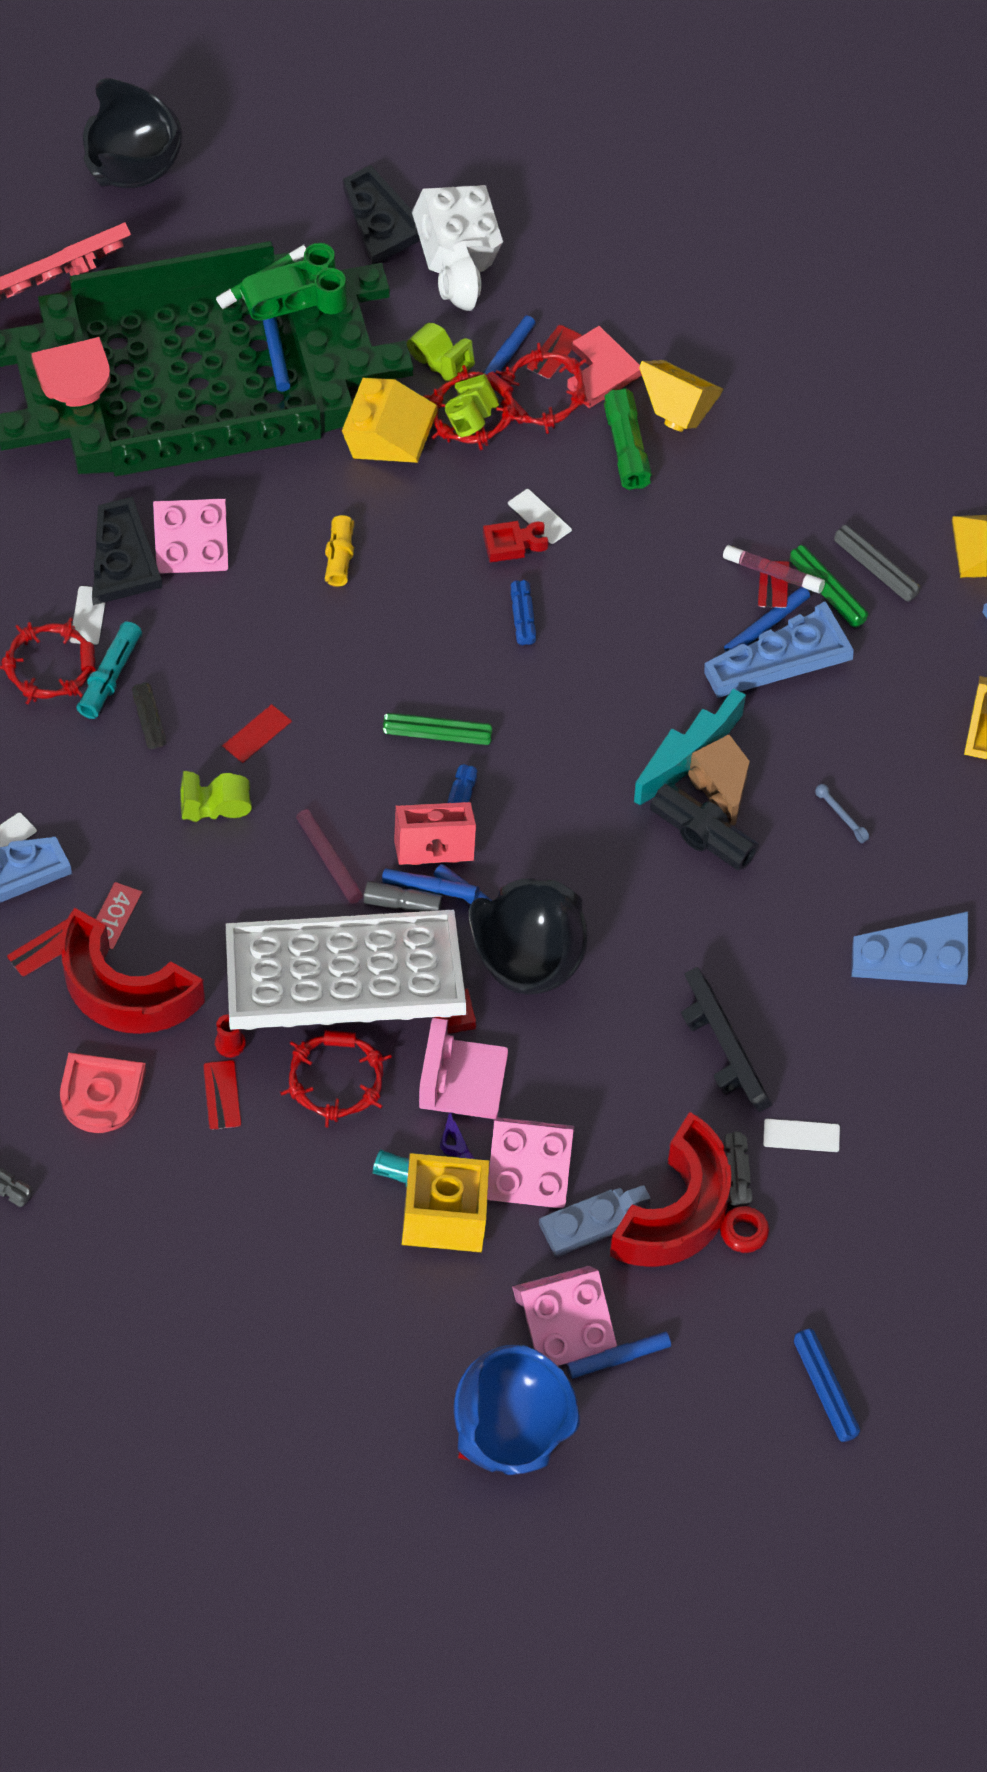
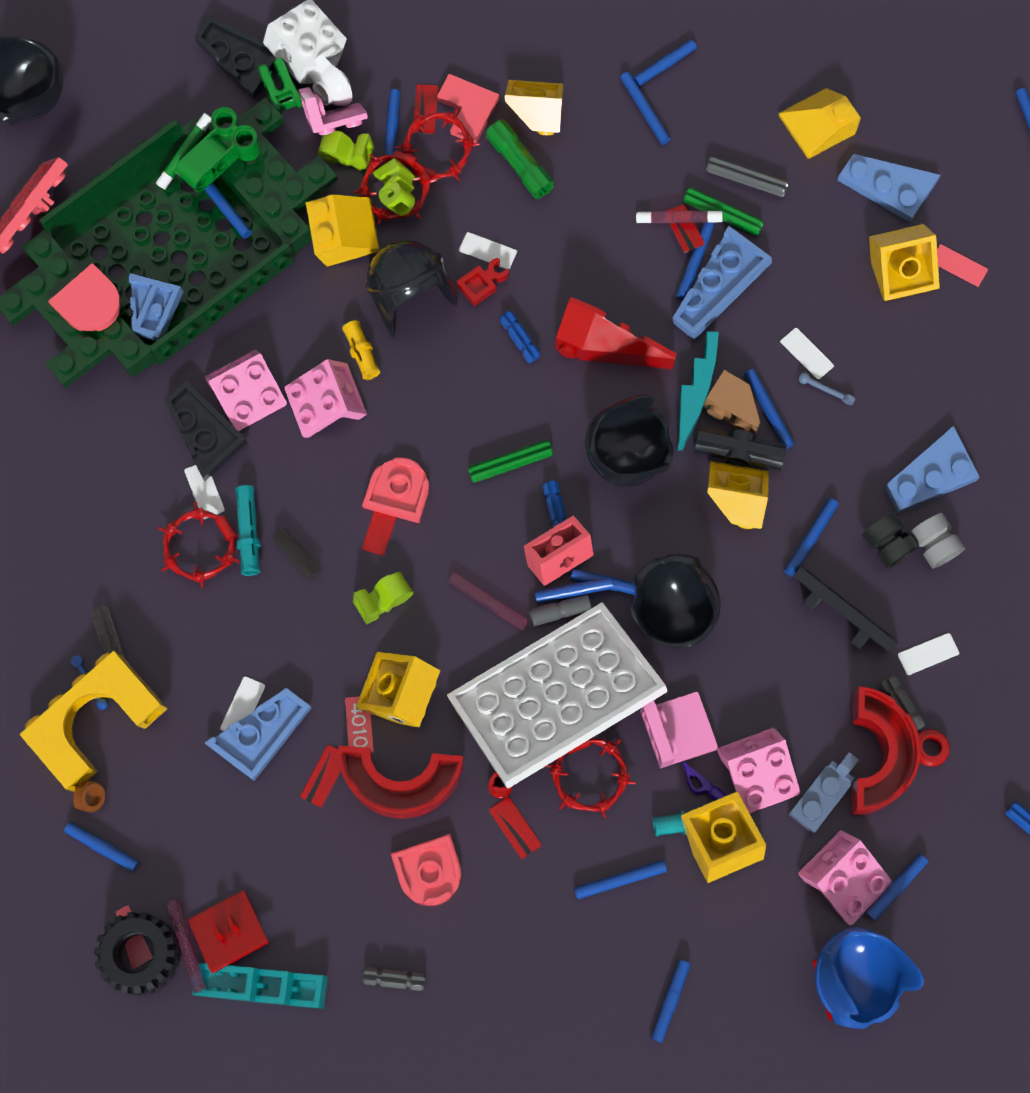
camera: 25 degrees left, 15 degrees up
none -> medium blue wing [129,273,184,341]
none -> green piece [257,56,303,115]
none -> bright pink bracket [285,359,367,438]
none -> bright pink bracket [299,87,368,135]
none -> yellow slope [355,652,440,727]
none -> coral tile [362,457,429,523]
none -> black piece [366,240,458,338]
none -> red wedge [555,297,677,369]
none -> blue bar [574,860,667,900]
none -> black piece [585,394,674,487]
none -> blue bar [620,72,671,145]
none -> blue piece [633,39,697,87]
none -> blue piece [650,959,691,1043]
none -> yellow slope [707,461,769,529]
none -> blue bar [744,369,795,449]
none -> white sticker [780,328,834,380]
none -> blue bar [784,498,839,577]
none -> pearl dark grey wheel [862,512,919,569]
none -> light grey wheel [910,513,966,569]

